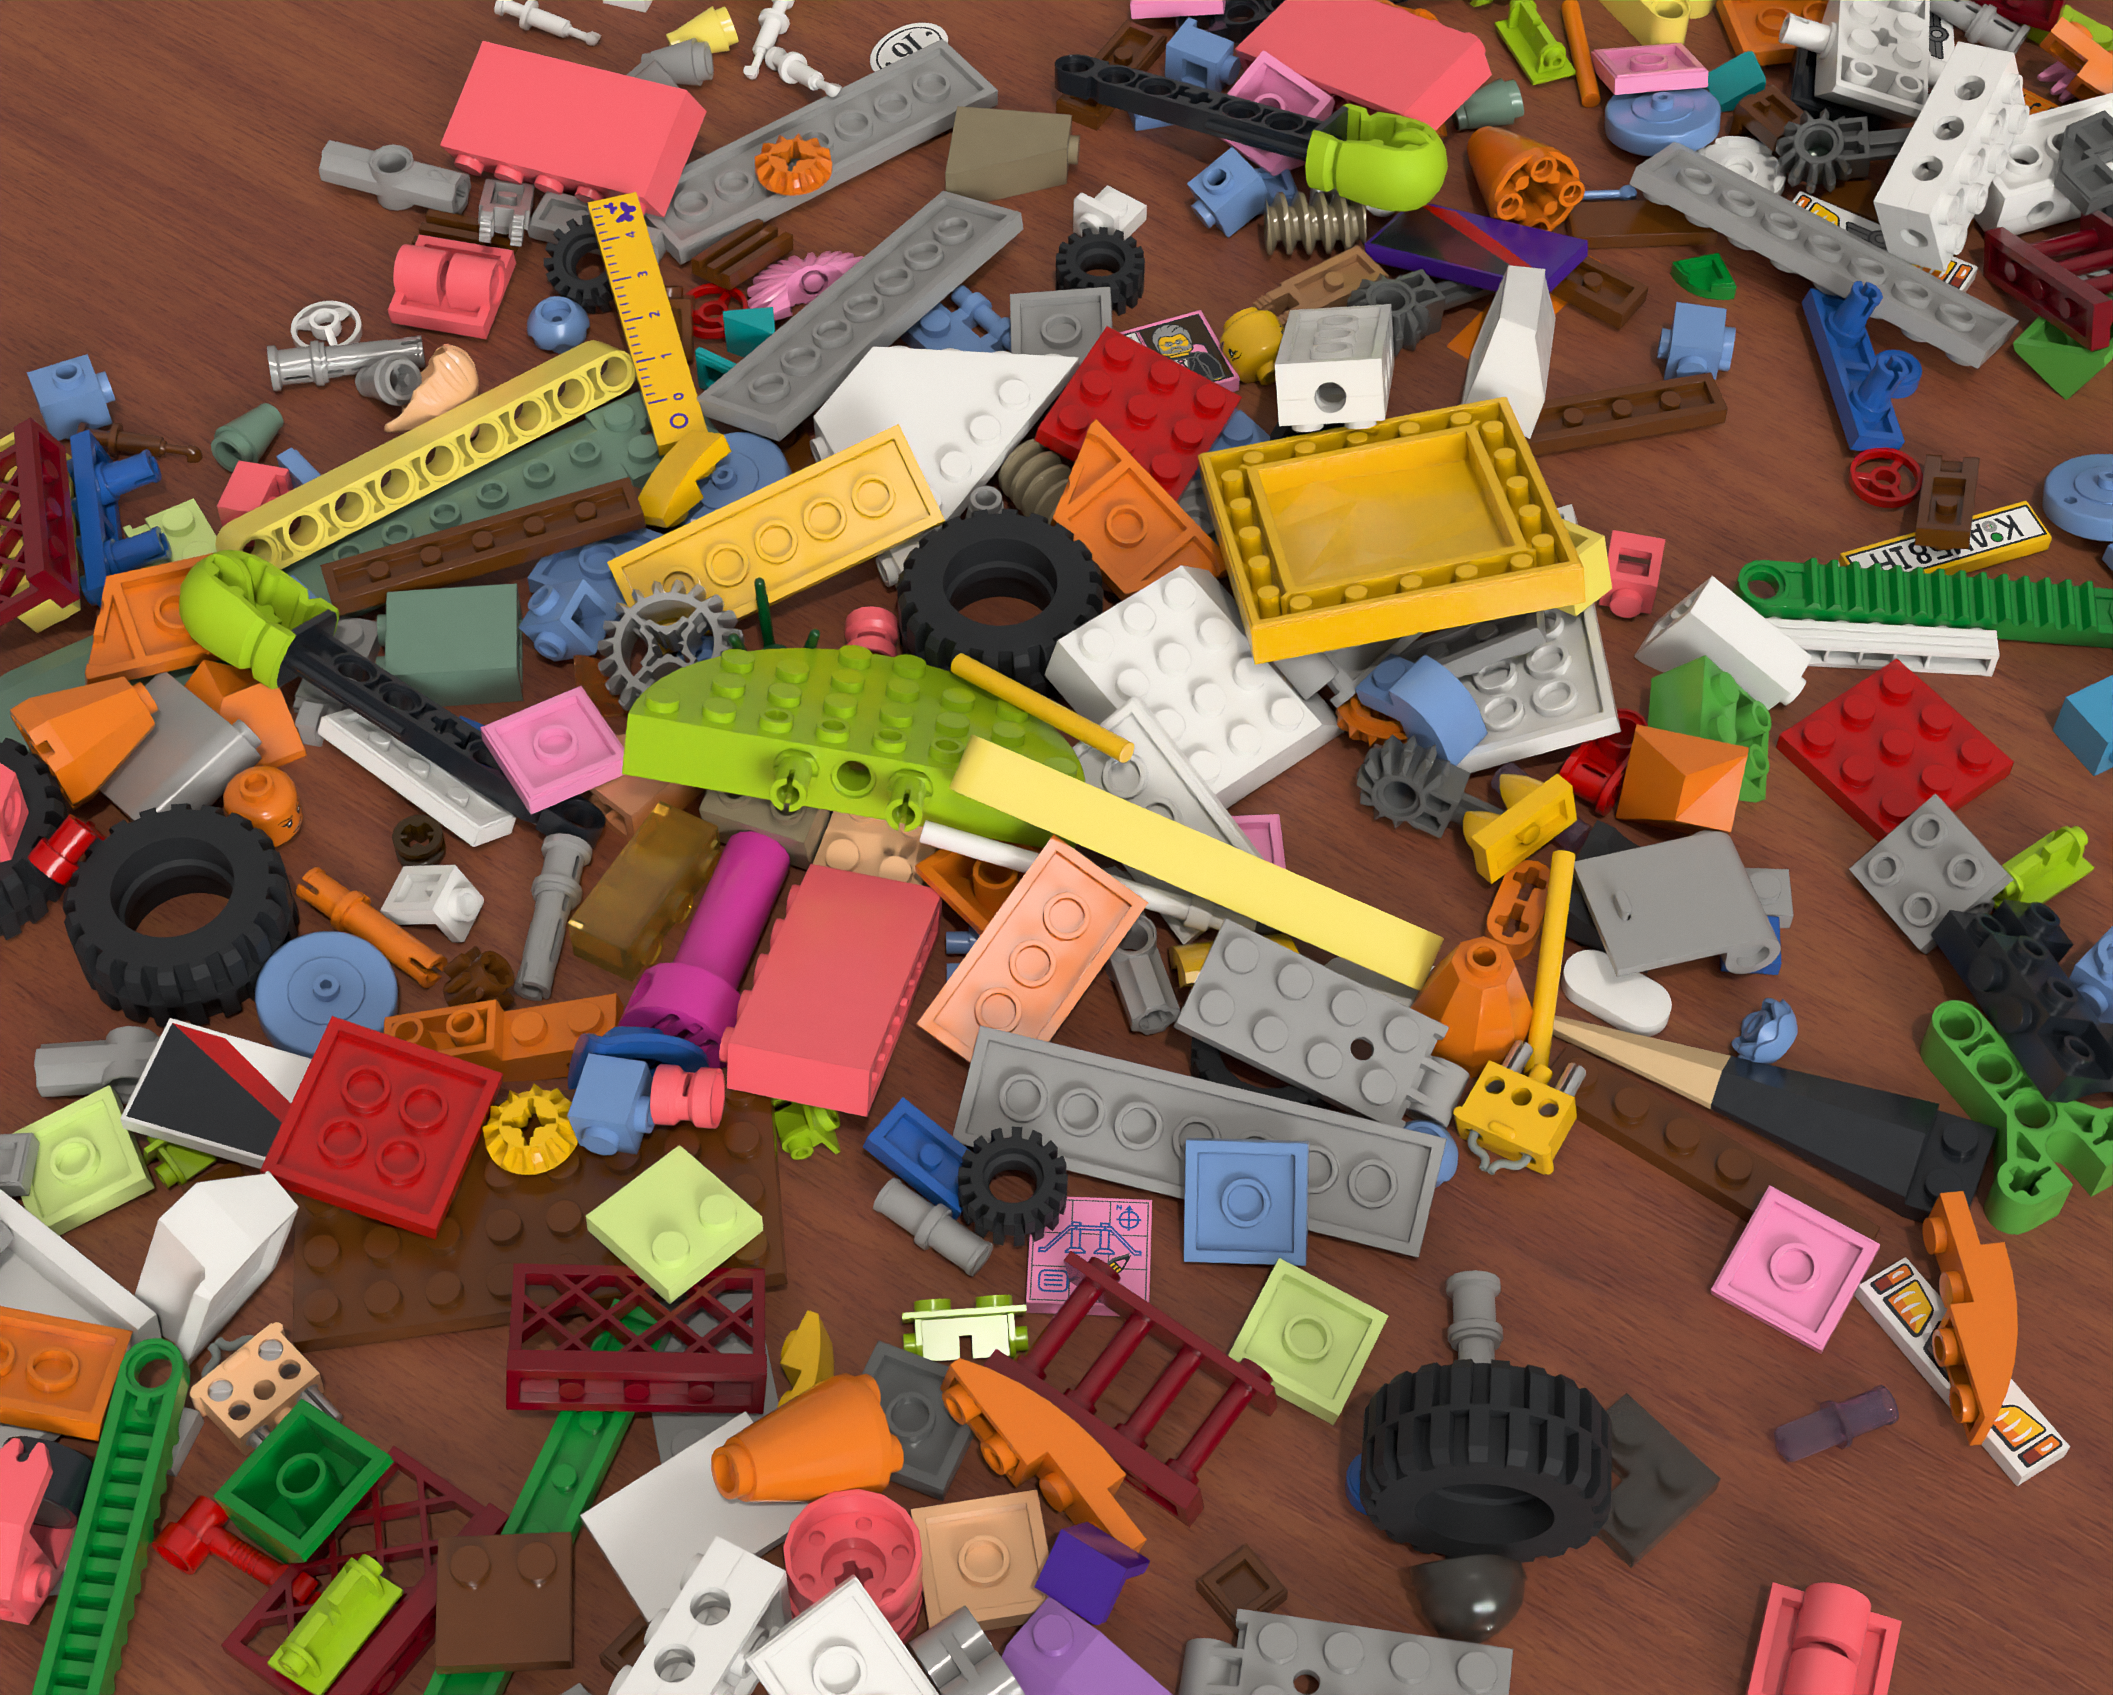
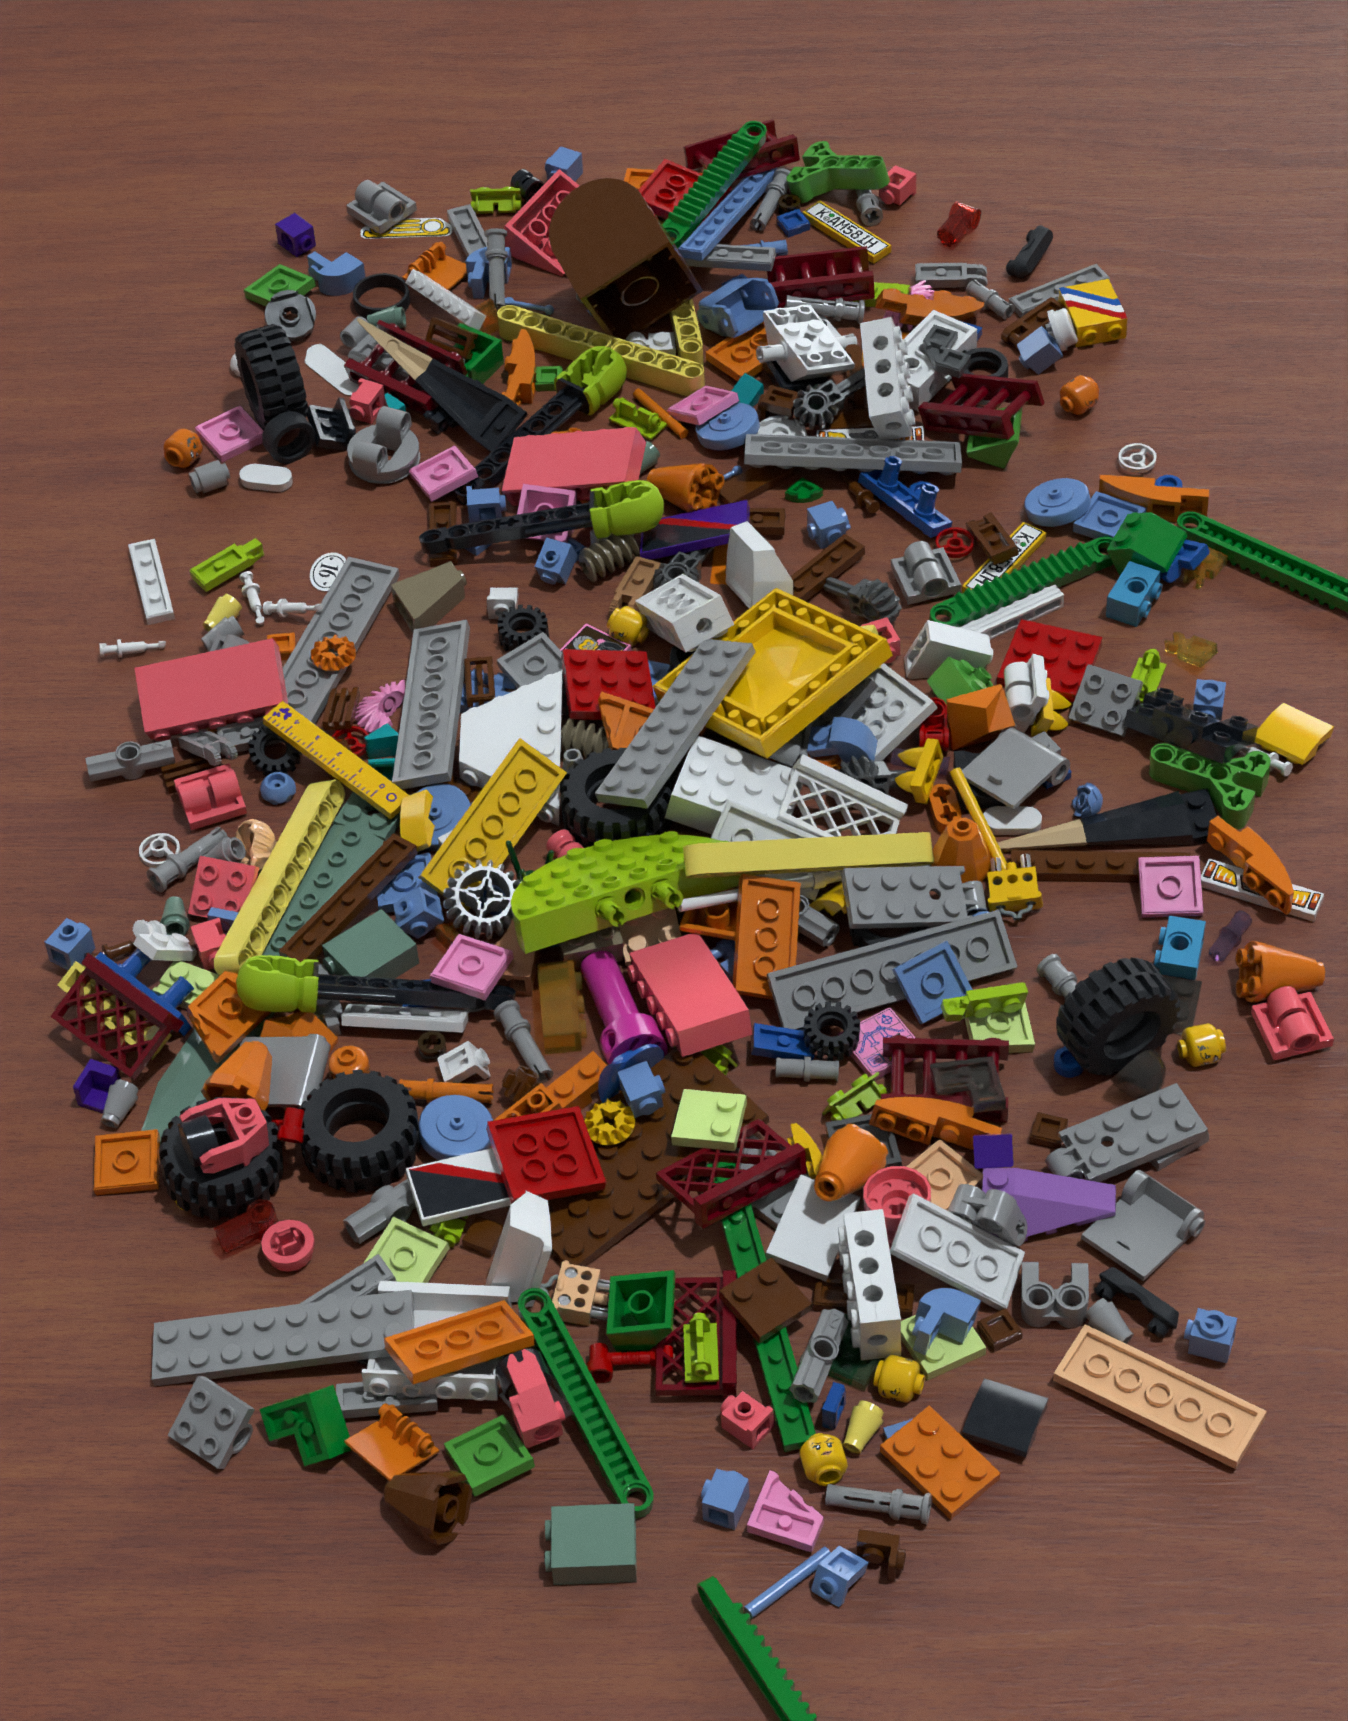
camera: 30 degrees left, 5 degrees down
coral wheel [650,1064,725,1129] -> none
yellow bar [951,653,1134,763] -> none
none -> white hinge [132,920,197,961]
none -> coral plate [188,856,259,918]
none -> orange tile [267,632,296,660]
none -> reddish brown tile [464,656,495,707]
none -> light grey plate [595,639,755,808]
none -> white fence [776,754,908,837]
none -> dark grey gear [824,577,902,623]
none -> reddish brown piece [840,473,880,513]
none -> light grey plate [891,541,961,605]
none -> clear smoke plate [930,1056,1006,1113]
none -> lime hinge [940,982,1028,1022]
none -> white plate [1004,654,1049,733]
none -> yellow tile [1031,678,1072,737]
none -> dark azure brick [1154,915,1206,987]
none -> yellow head [1177,1023,1226,1067]
none -> orange cone [1235,941,1325,1003]

